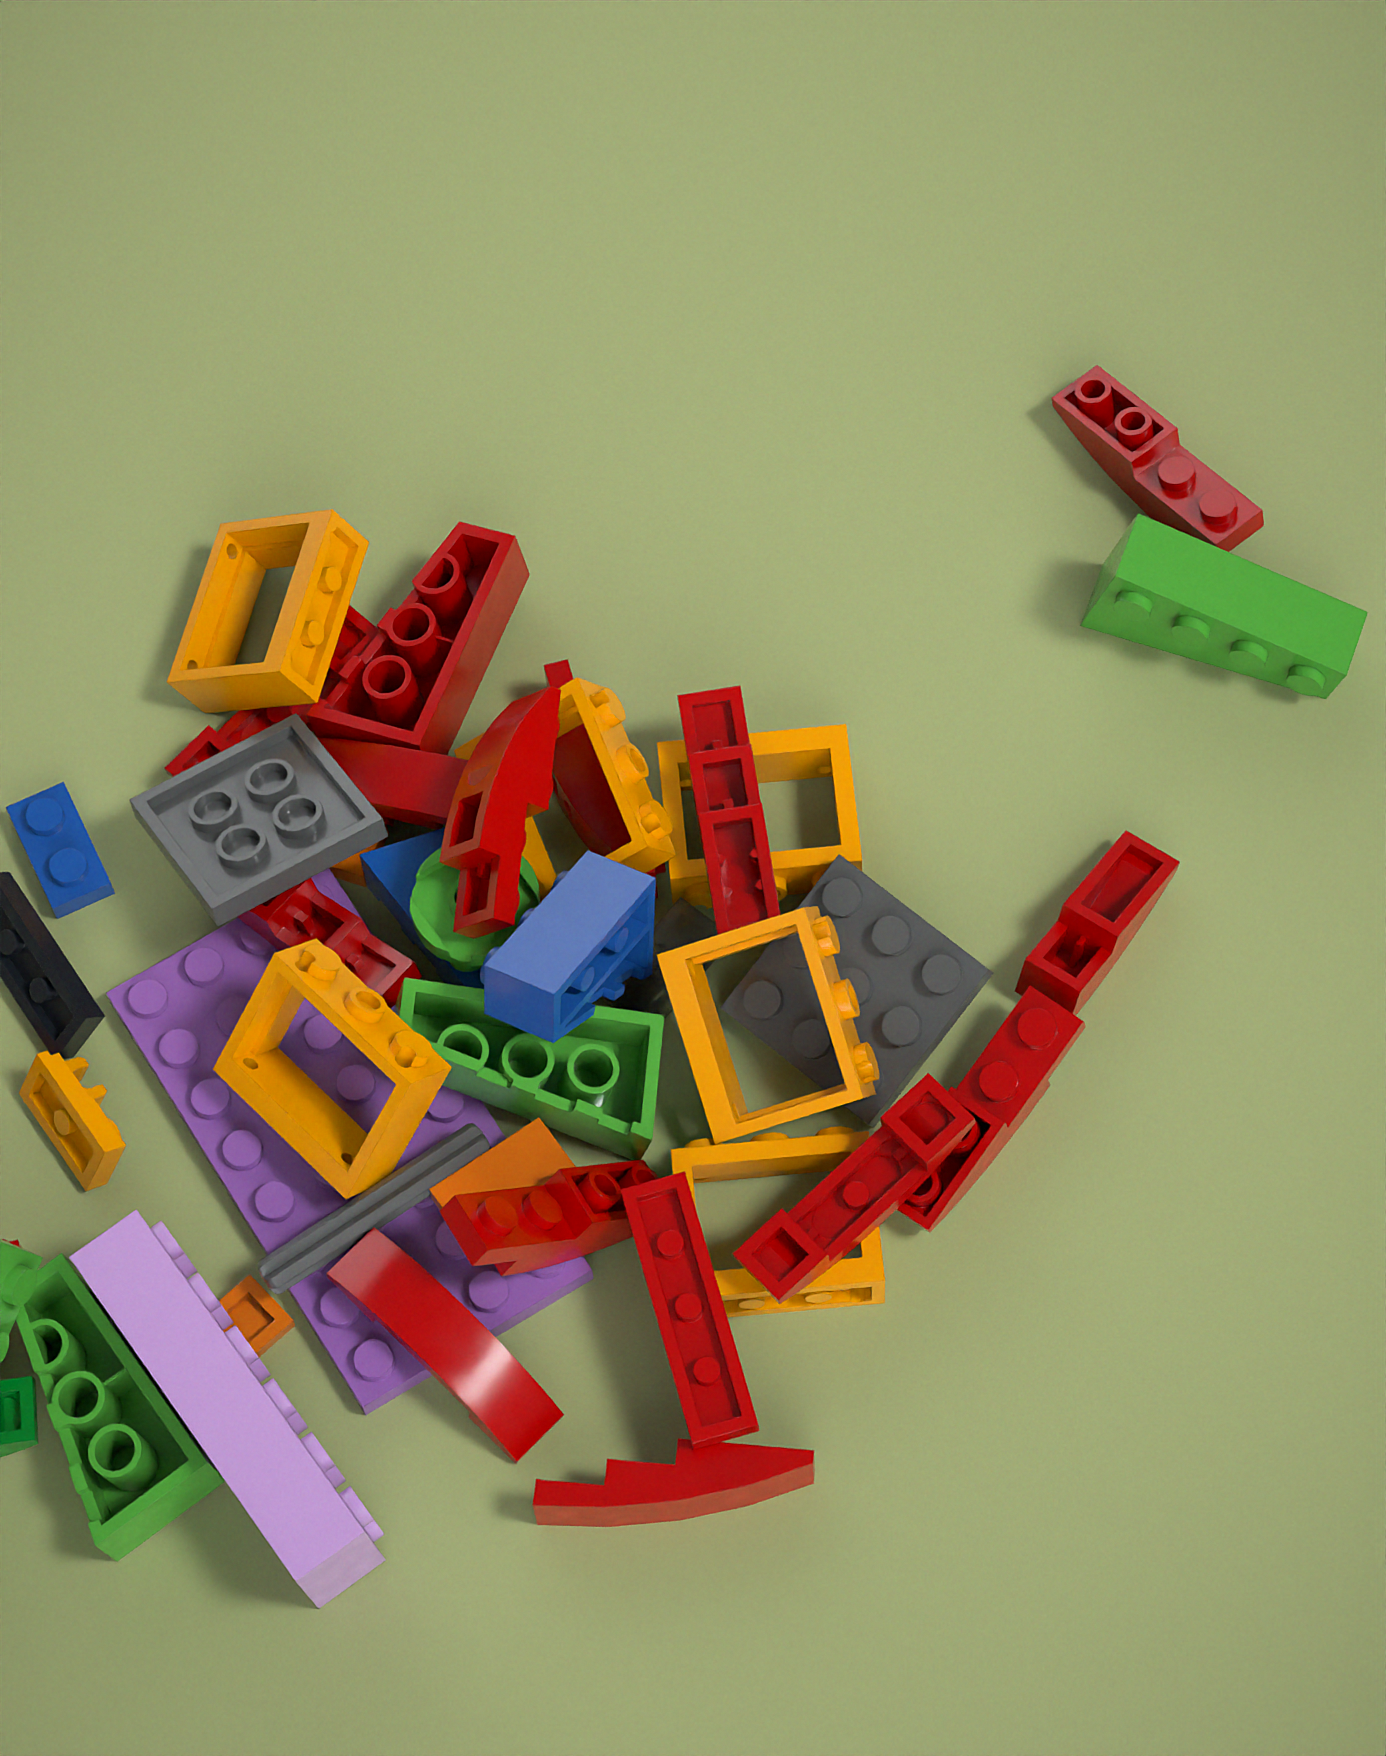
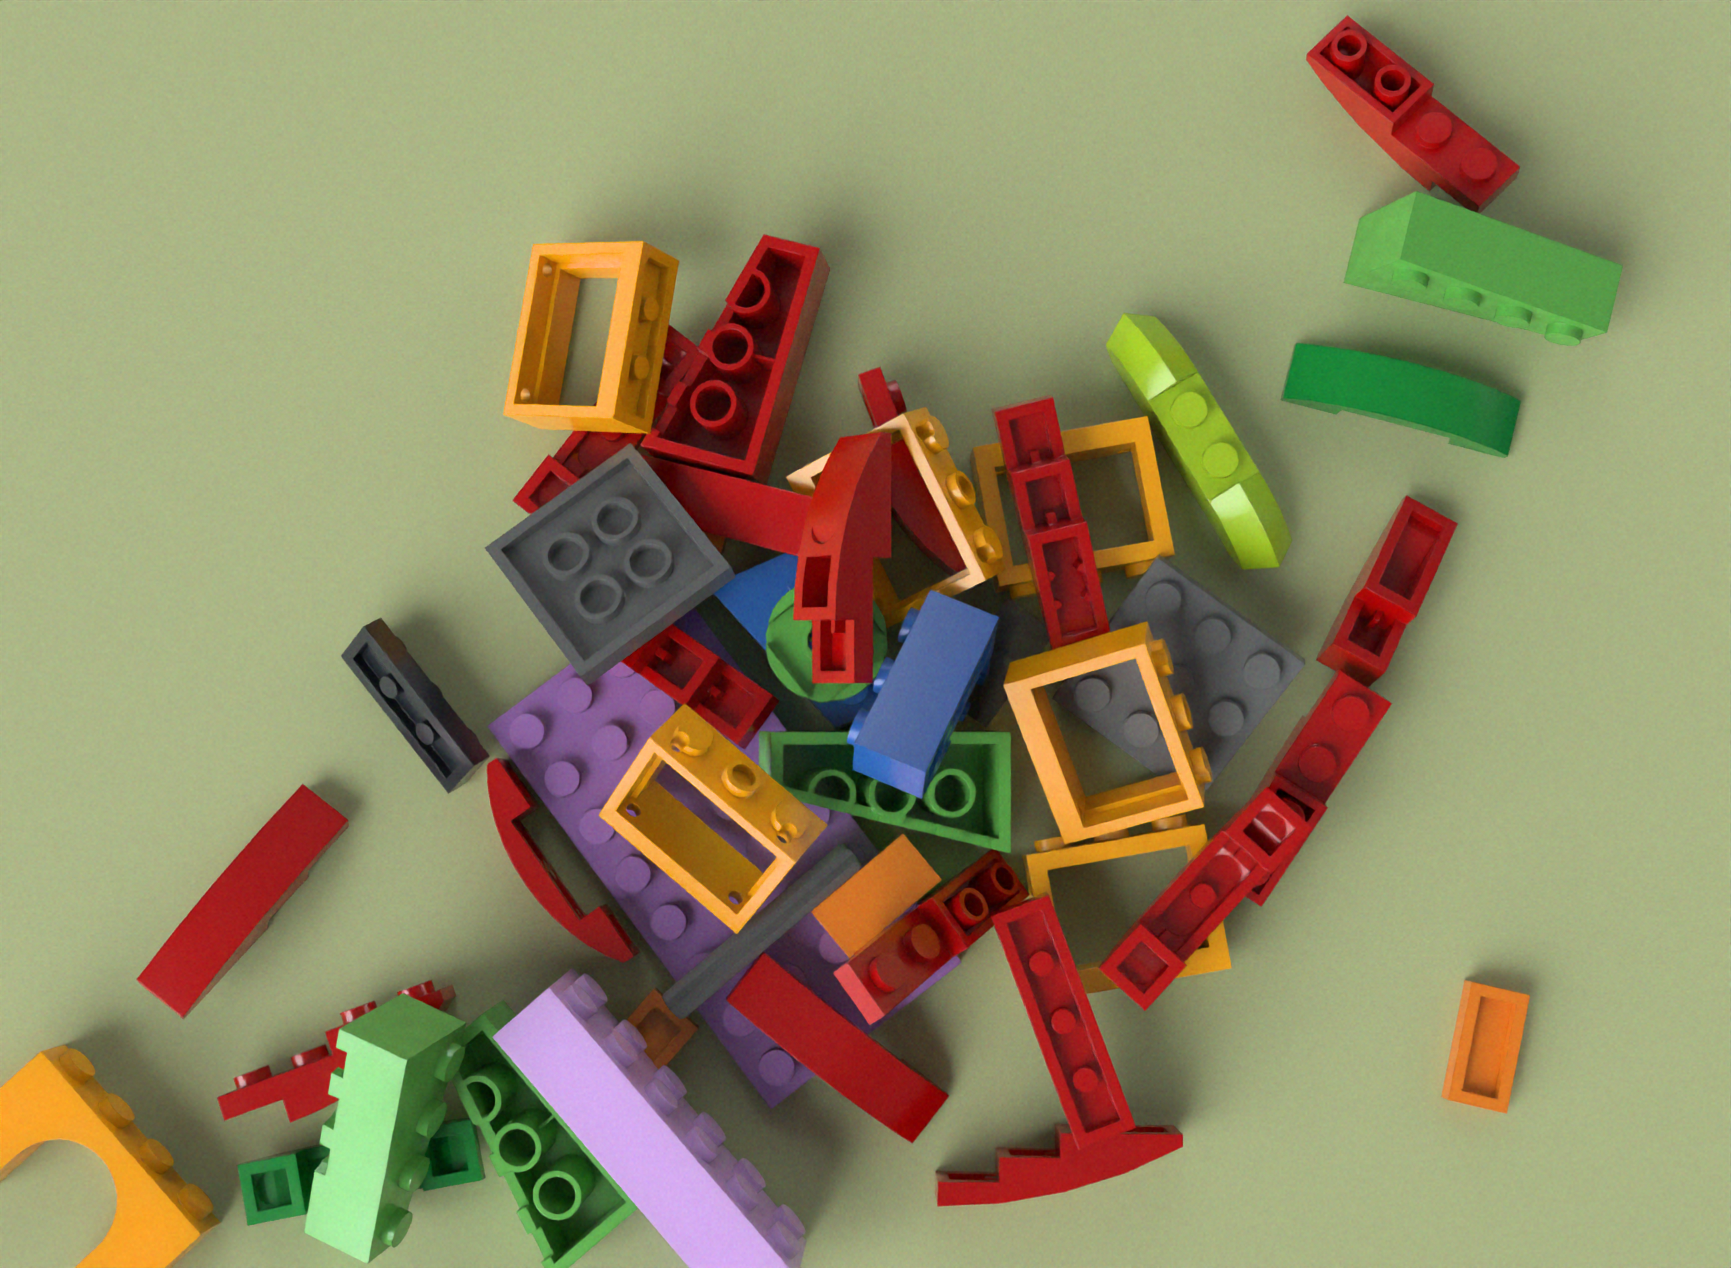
camera: 10 degrees left, 20 degrees up
blue plate [6,782,115,919] -> none
light orange plate [19,1050,126,1191] -> none
none -> red slope [487,758,640,963]
none -> lime brick [1106,313,1292,570]
none -> green slope [1280,343,1521,458]
none -> orange tile [1441,980,1530,1114]

